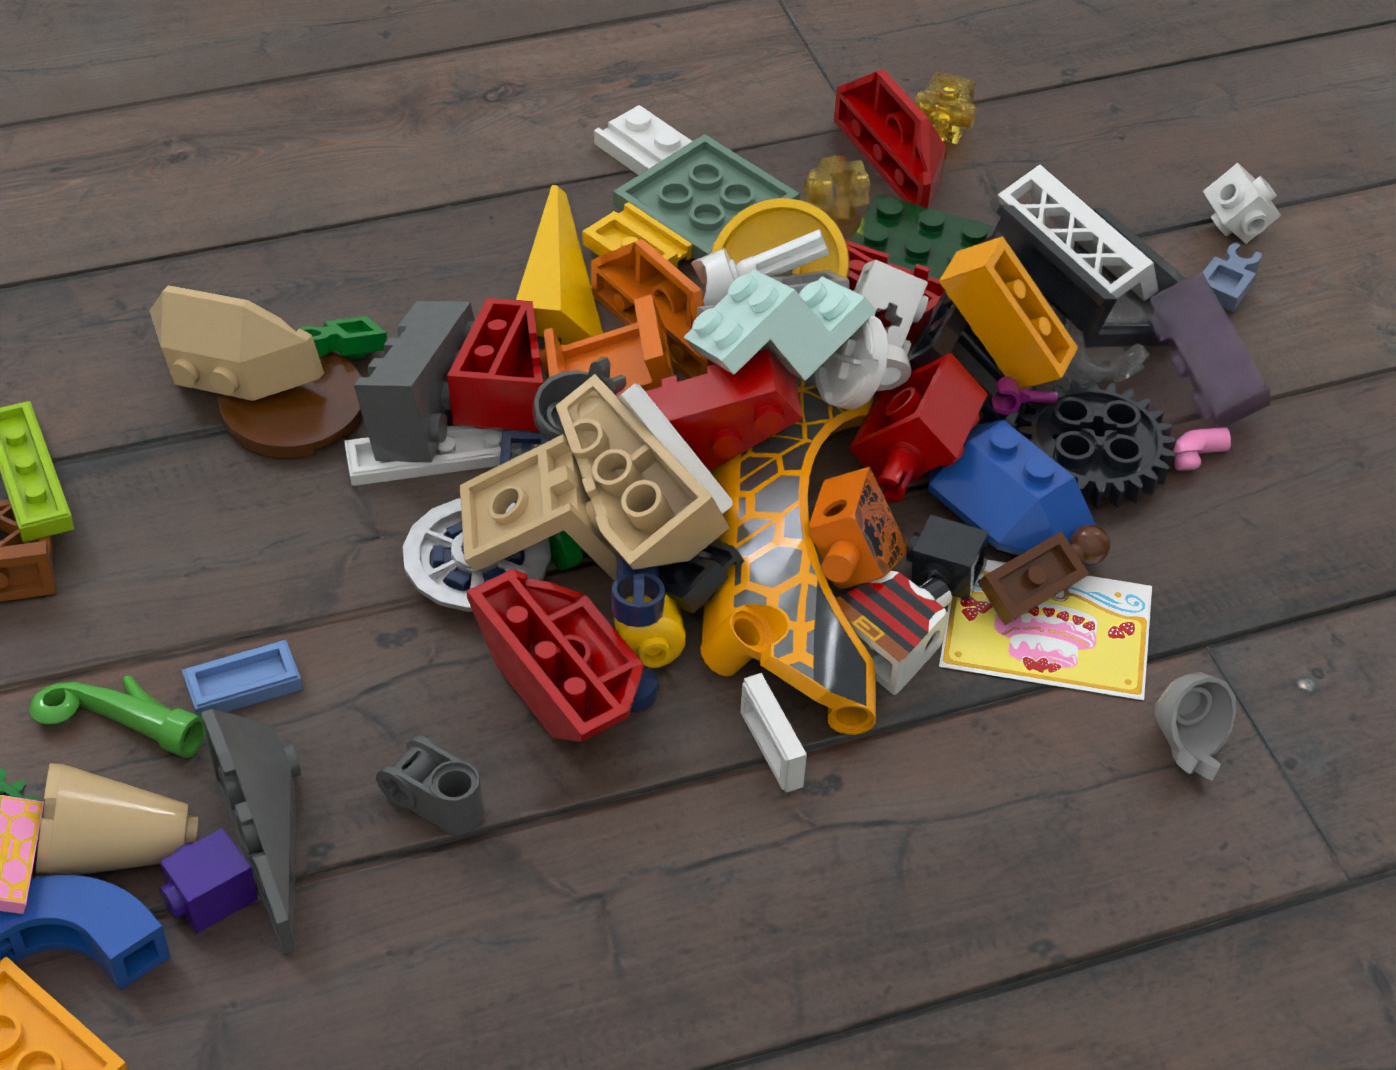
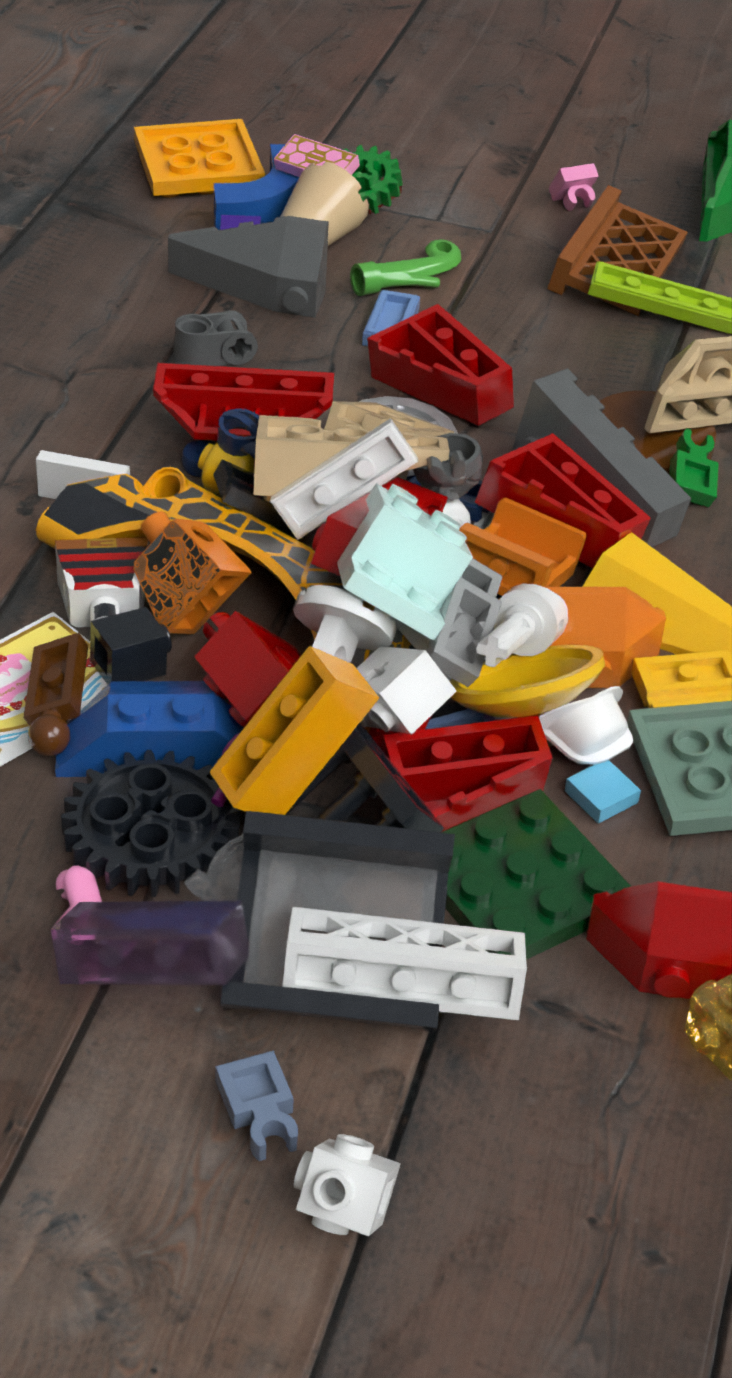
camera: 125 degrees right, 5 degrees down
clear yellow brick [804,155,870,221] -> none
none -> red wedge [367,304,514,426]

